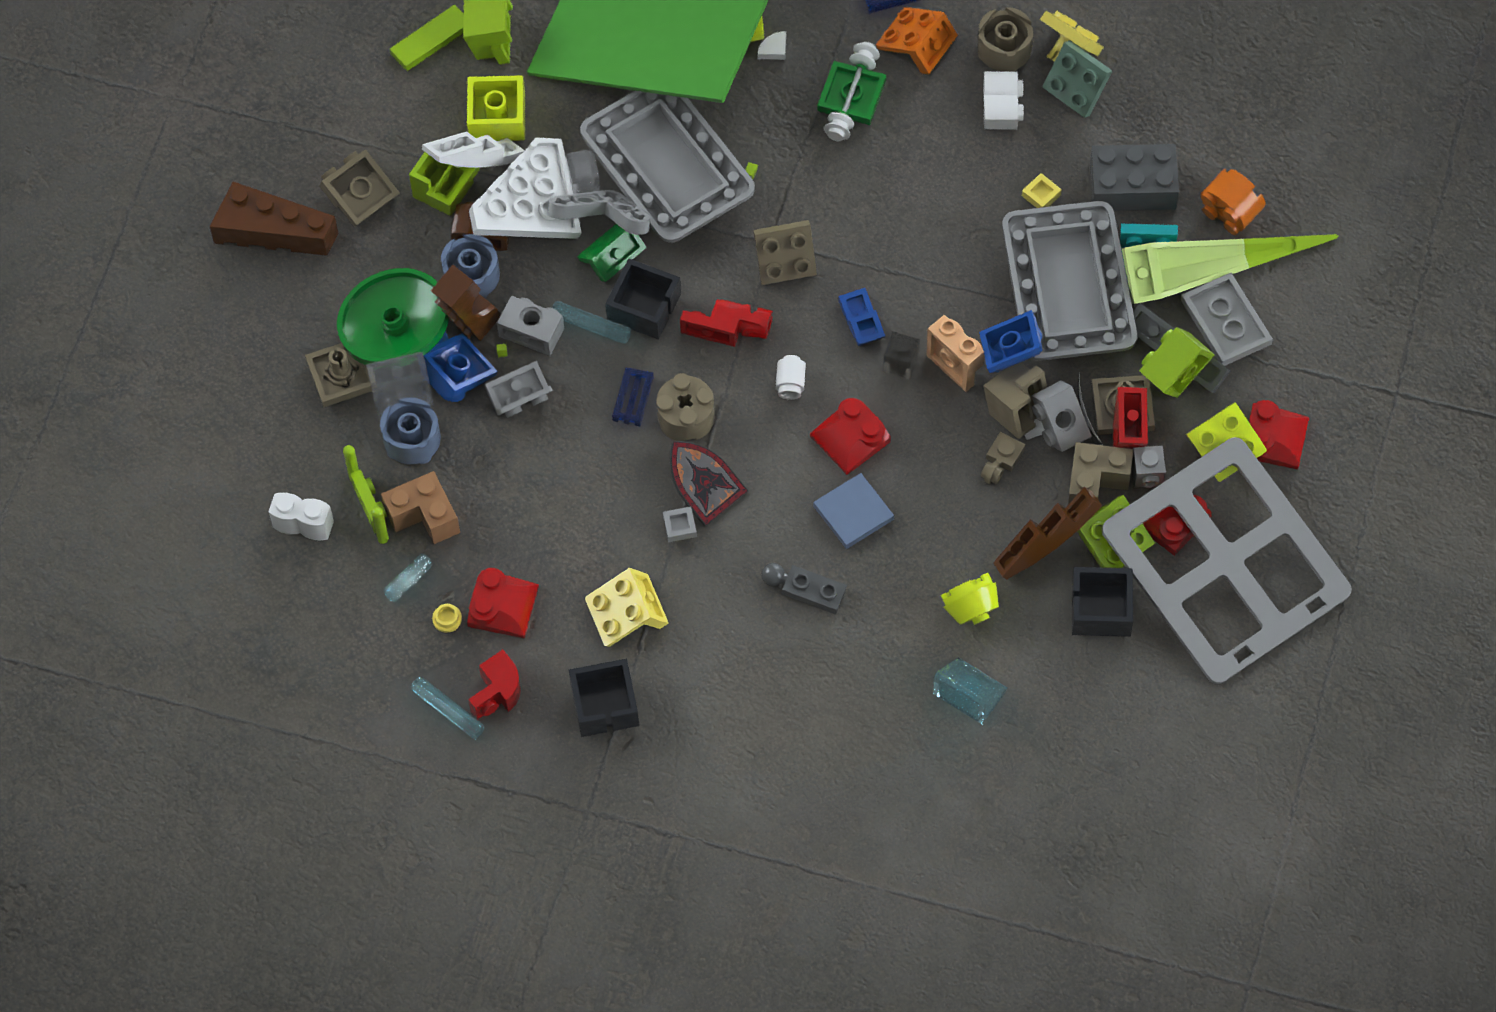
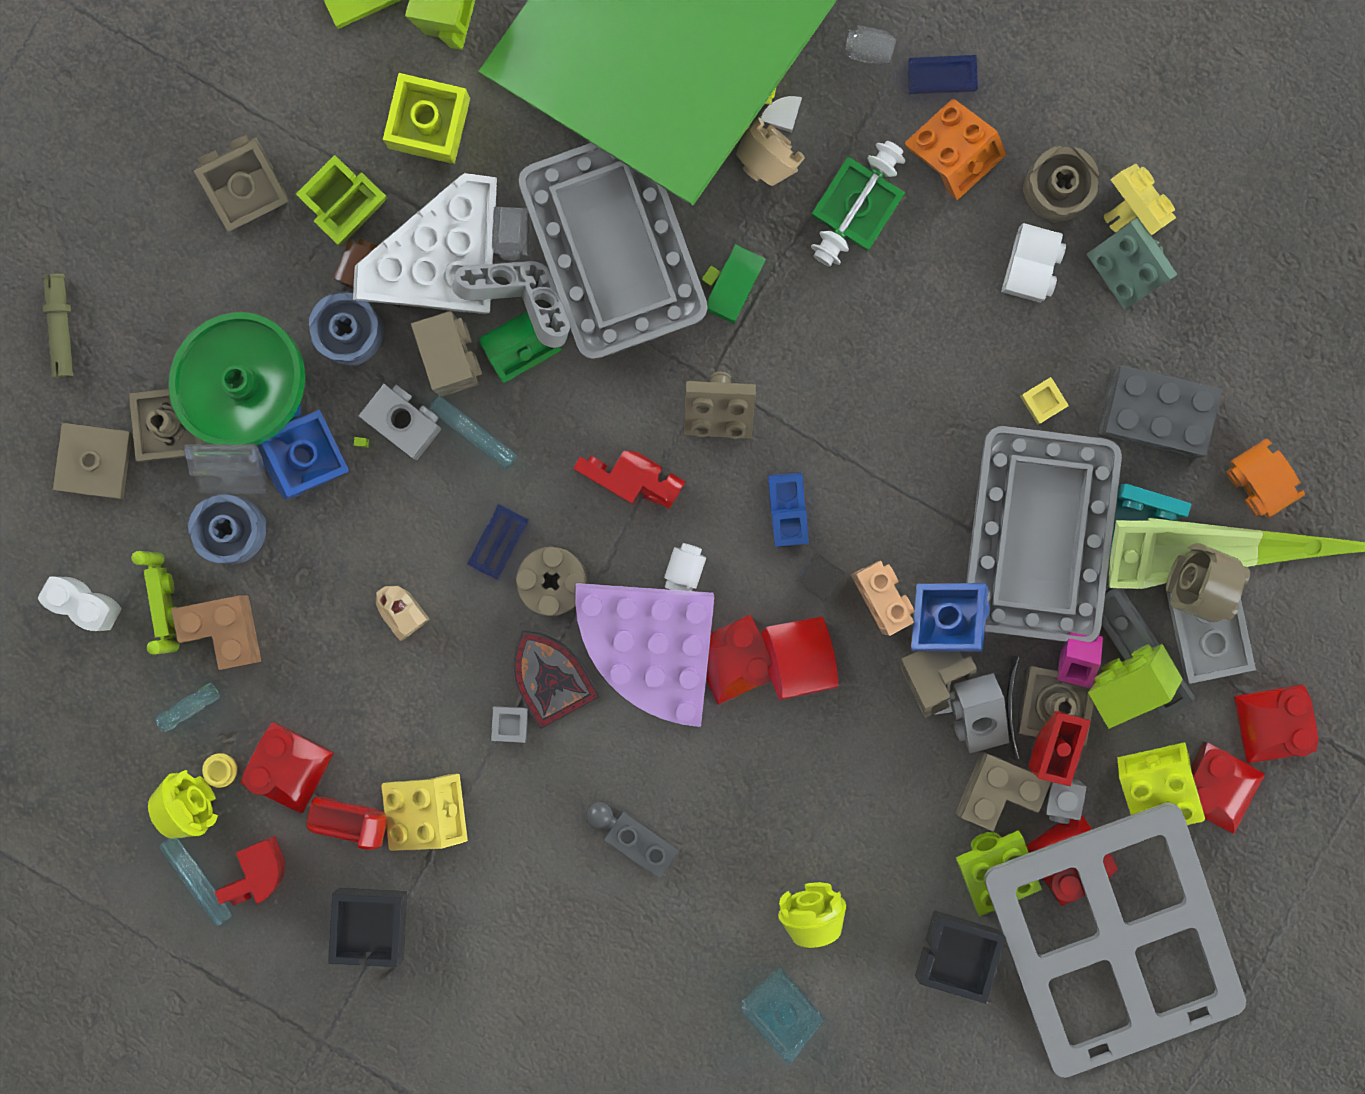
camera: 10 degrees right, 25 degrees up
reddish brown wedge [209,182,338,256] -> none
white slope [422,132,525,168] -> none
reddish brown arch [430,265,501,341] -> none
light grey bracket [484,361,553,418] -> none
black piece [605,258,681,340] -> none
sand blue tile [813,473,894,549] -> none
dark tan plate [981,432,1026,484] -> none
reddish brown slope [993,486,1102,580] -> none
none -> olive pin [42,273,74,378]
none -> dark tan plate [53,423,133,499]
none -> neon yellow cone [148,770,218,839]
none -> red animal [306,796,388,850]
none -> tan rock [376,586,430,641]
none -> dark tan brick [411,311,482,397]
none -> lavender plate [575,583,714,727]
none -> green slope [707,244,766,324]
none -> tan cone [736,117,805,186]
none -> red slope [761,616,839,701]
none -> dark pink brick [1057,632,1103,688]
none -> dark tan brick [1166,543,1250,622]
none -> red slope [1234,684,1319,763]

